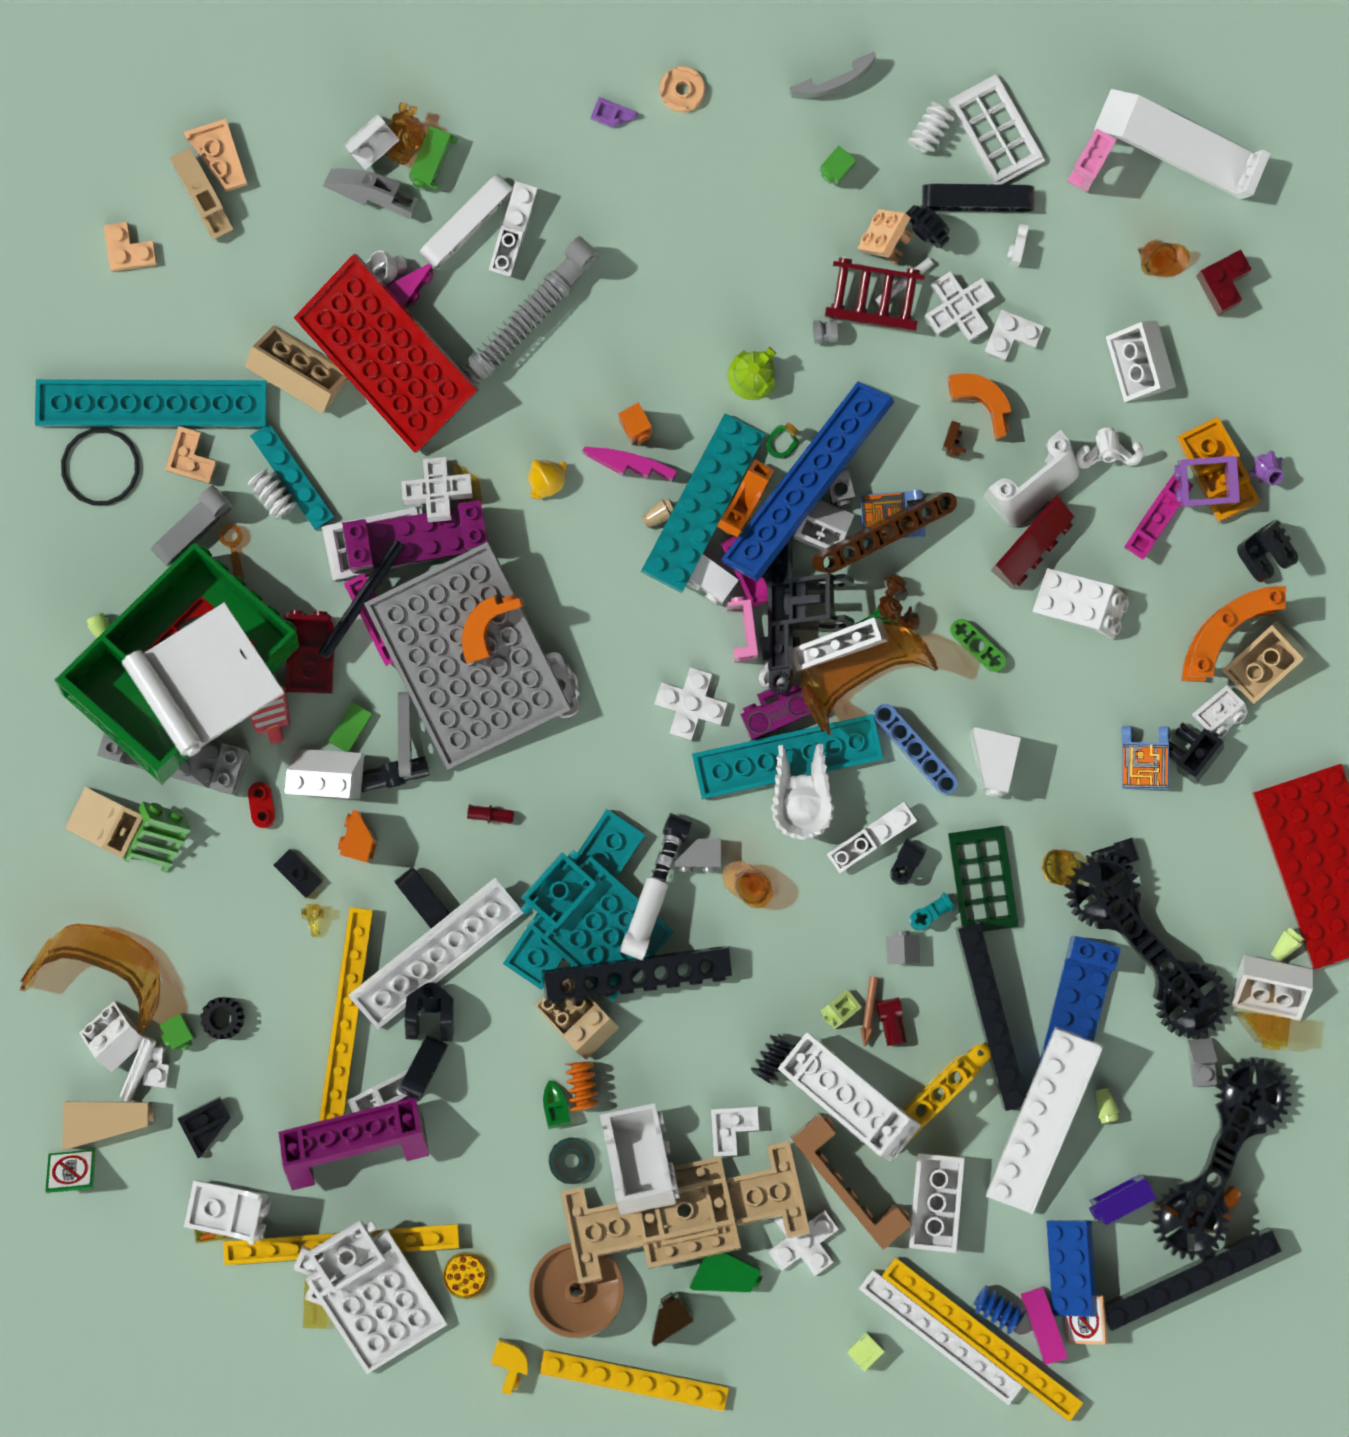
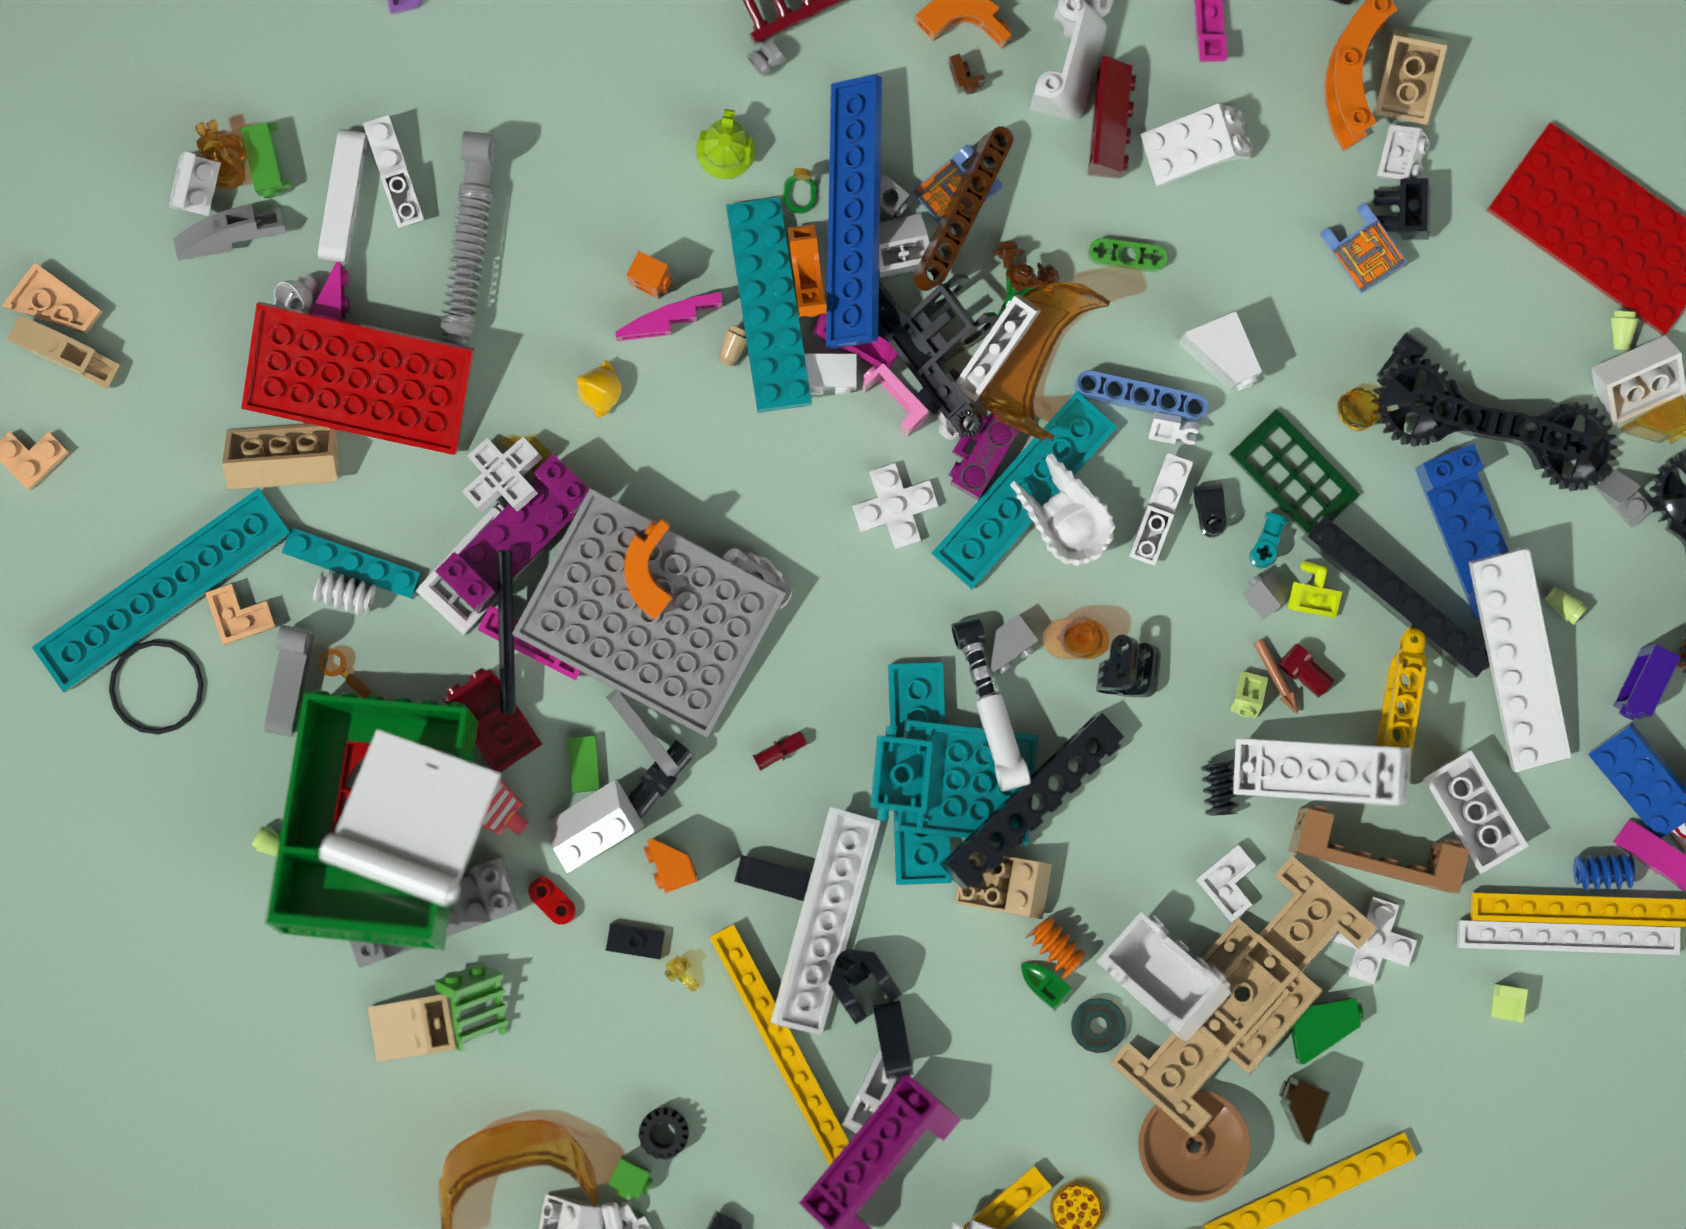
camera: 45 degrees left, 0 degrees up
none -> black piece [1096,634,1161,698]
none -> white plate [1148,412,1199,445]
none -> neon yellow plate [1287,561,1342,618]

